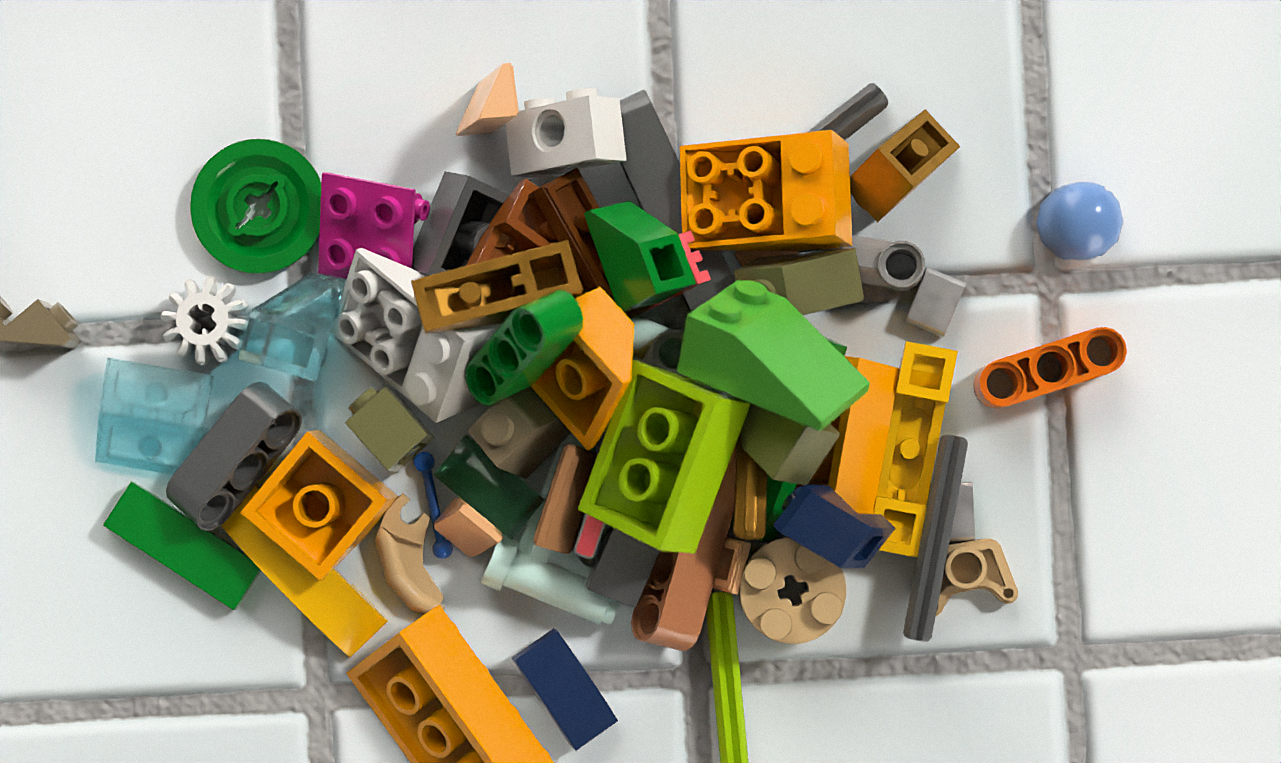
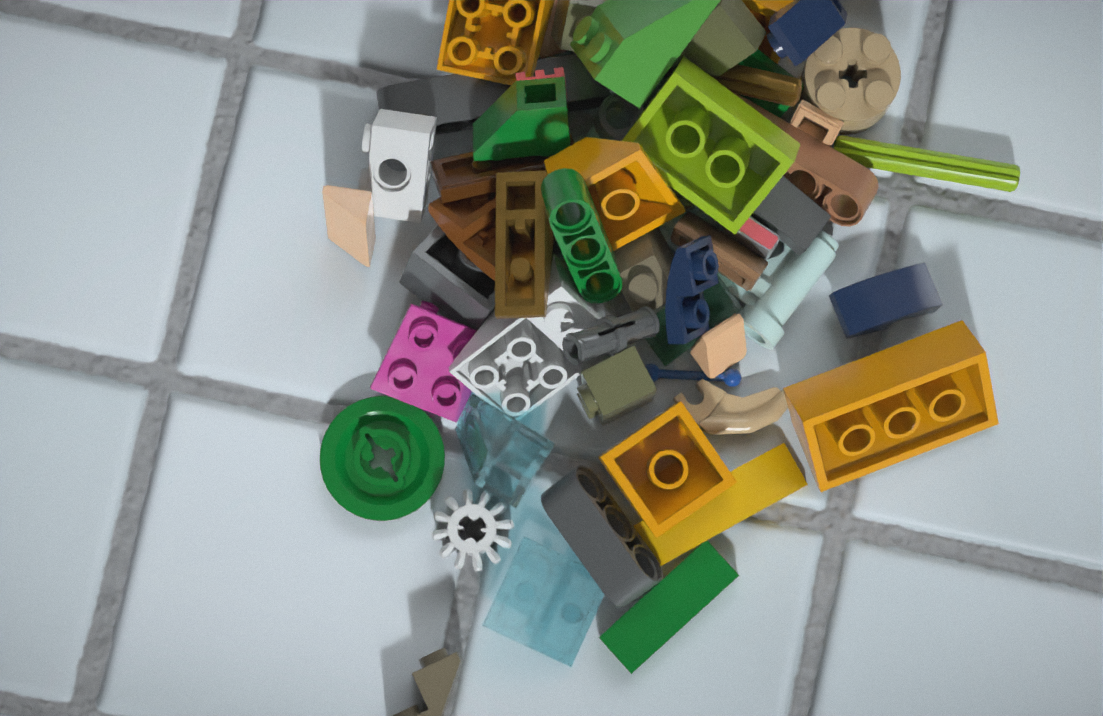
camera: 75 degrees left, 5 degrees down
none -> dark grey pin [562,306,660,365]
none -> dark blue slope [665,235,719,344]

